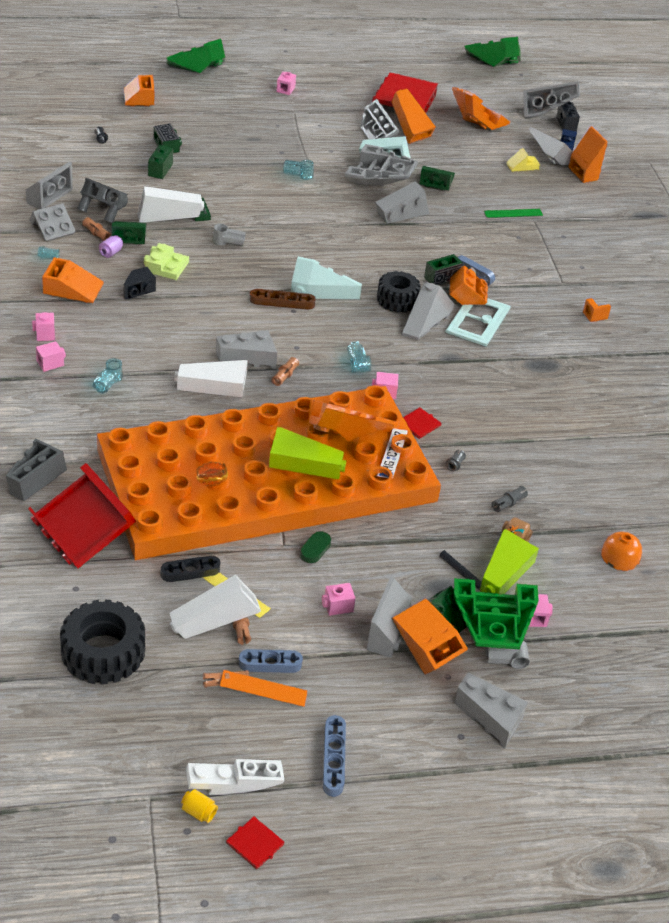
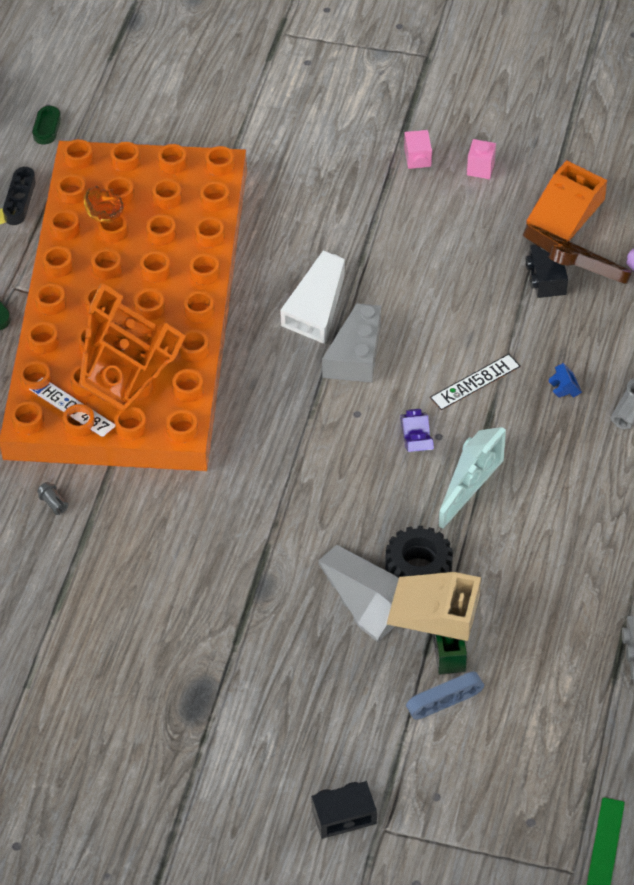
camera: 120 degrees right, 10 degrees up
dark grey wedge [6,438,67,501] -> none
red panel [28,463,137,568] -> none
clear light blue piece [93,358,123,394] -> none
yellowish green plate [144,243,189,280] -> none
reddish brown beam [250,289,316,310] -> none
lime slope [269,427,346,479] -> none
nougat pin [272,357,299,386] -> none
clear light blue piece [347,342,371,373] -> none
bright pink brick [372,372,399,400] -> none
red piece [403,407,442,439] -> none
light aqua door [445,298,511,347] -> none
orange slope [449,265,488,305] -> none
orange panel [583,298,611,322] -> none
none -> dark green tile [32,106,61,145]
none -> black brick [311,781,377,839]
none -> tan slope [387,572,481,641]
none -> slope [400,409,434,452]
none -> sticker [430,354,521,410]
none -> reddish brown beam [523,224,632,284]
none -> blue tile [549,363,582,398]

